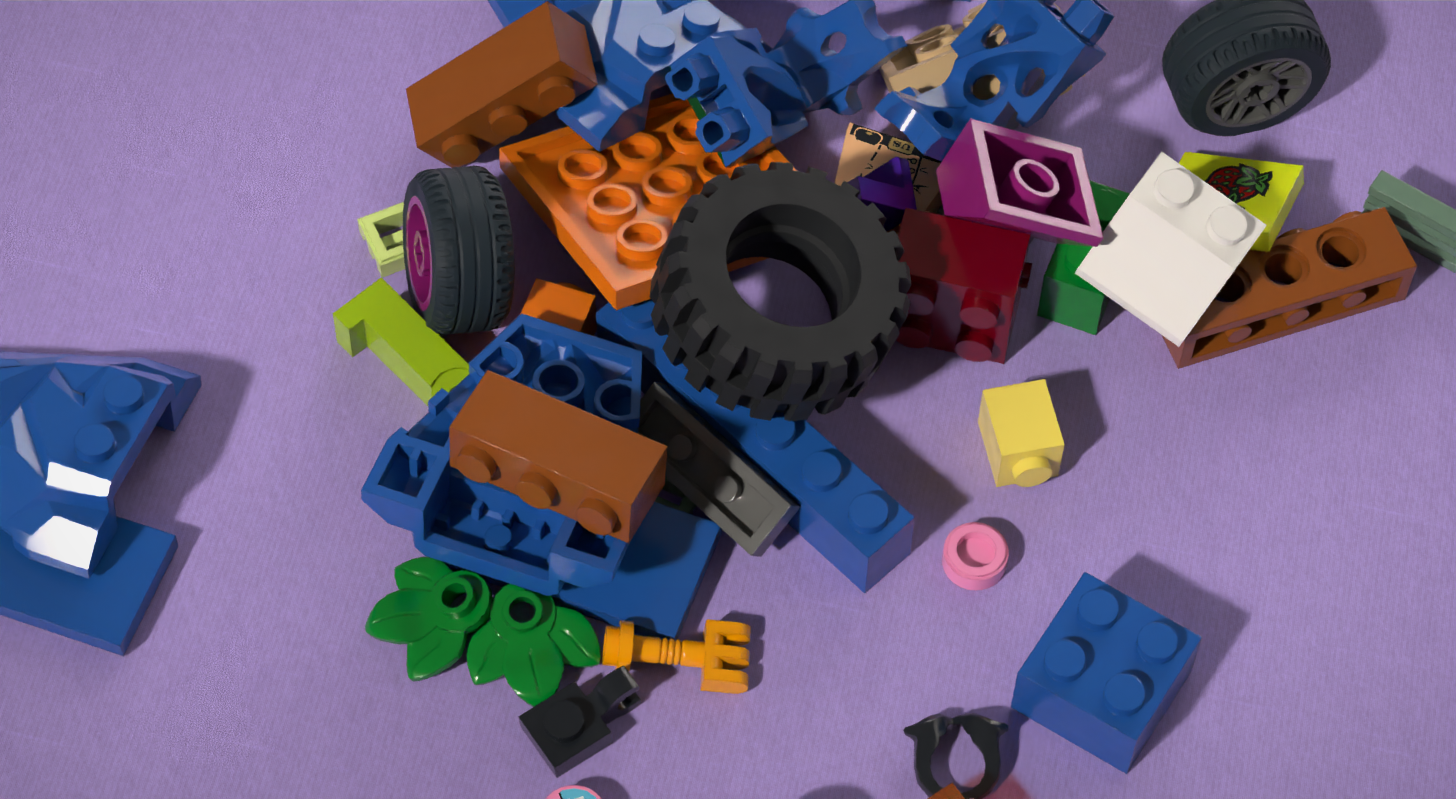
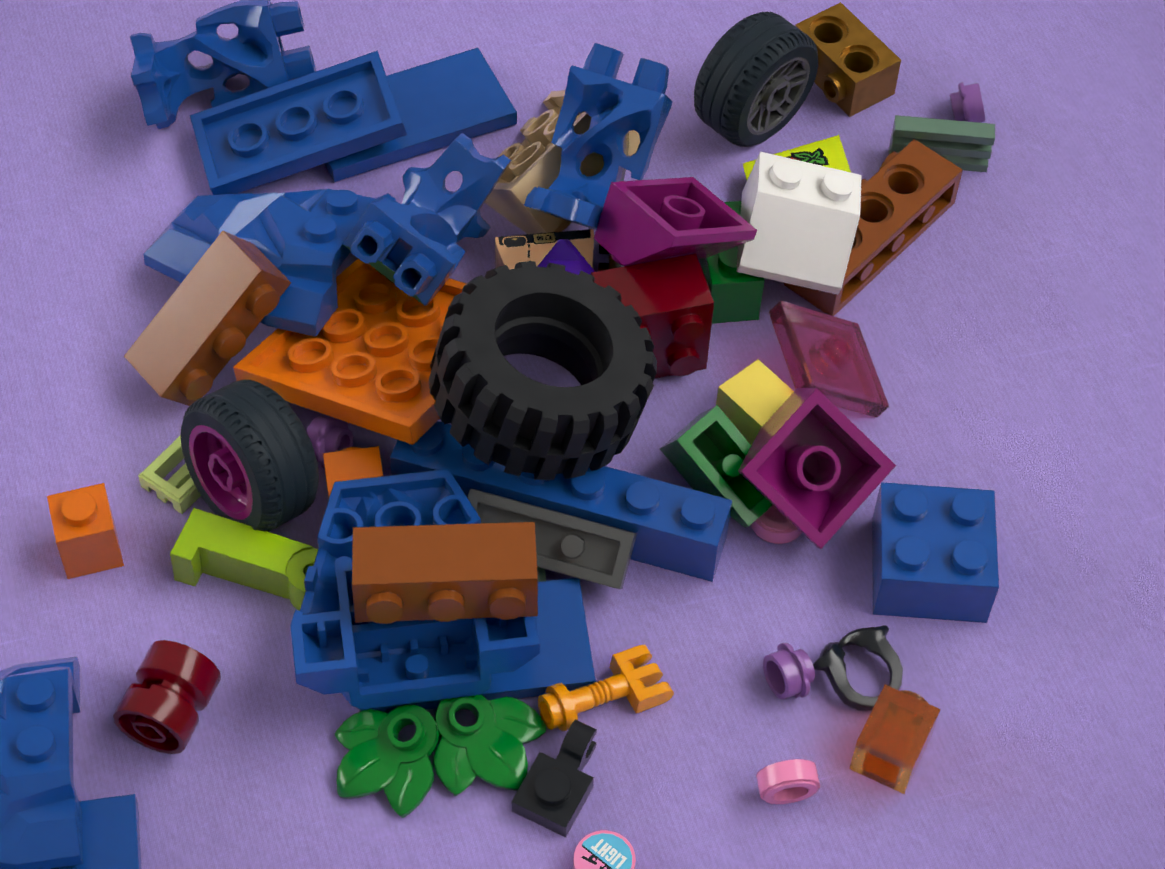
camera: 30 degrees left, 5 degrees down
none -> orange brick [47,483,124,579]
none -> dark red wheel [113,640,221,754]
none -> medium lavender plate [306,416,353,468]
none -> green slope [660,405,773,528]
none -> magenta slope [738,388,896,549]
none -> medium lavender plate [763,643,815,700]
none -> clear pink plate [769,300,889,417]
none -> pearl gold brick [795,2,901,117]

